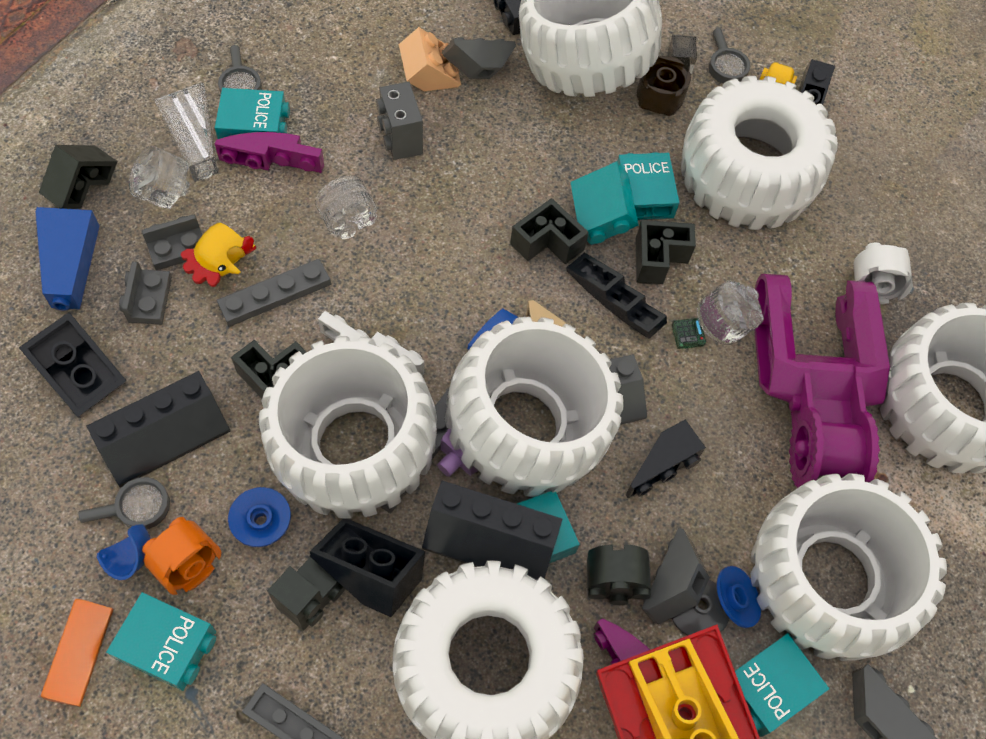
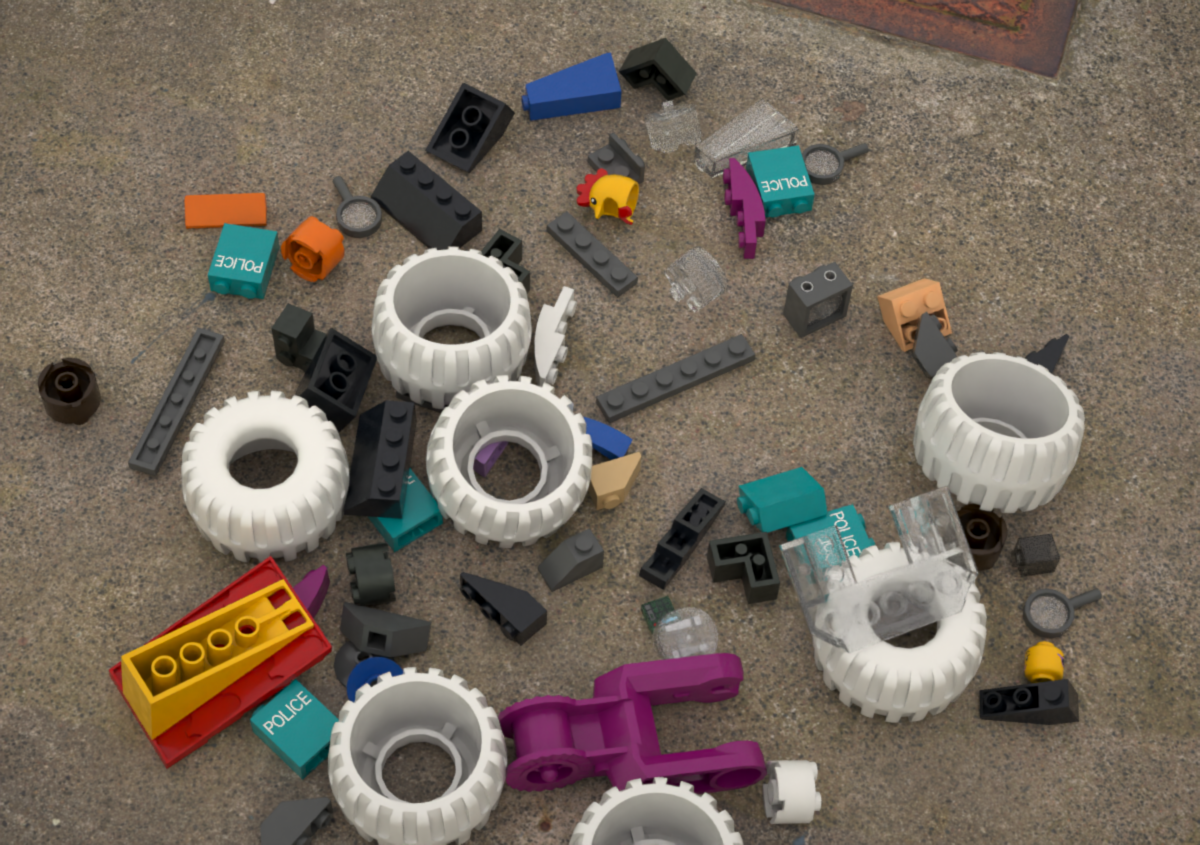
camera: 80 degrees right, 5 degrees down
blue helmet [97,524,151,580] -> none
dark grey bracket [119,261,172,325] -> none
blue dish [228,487,291,547] -> none
pearl dark grey brick [510,198,589,264] -> none
none -> dark grey plate [596,334,756,423]
none -> clear slope [779,485,978,653]

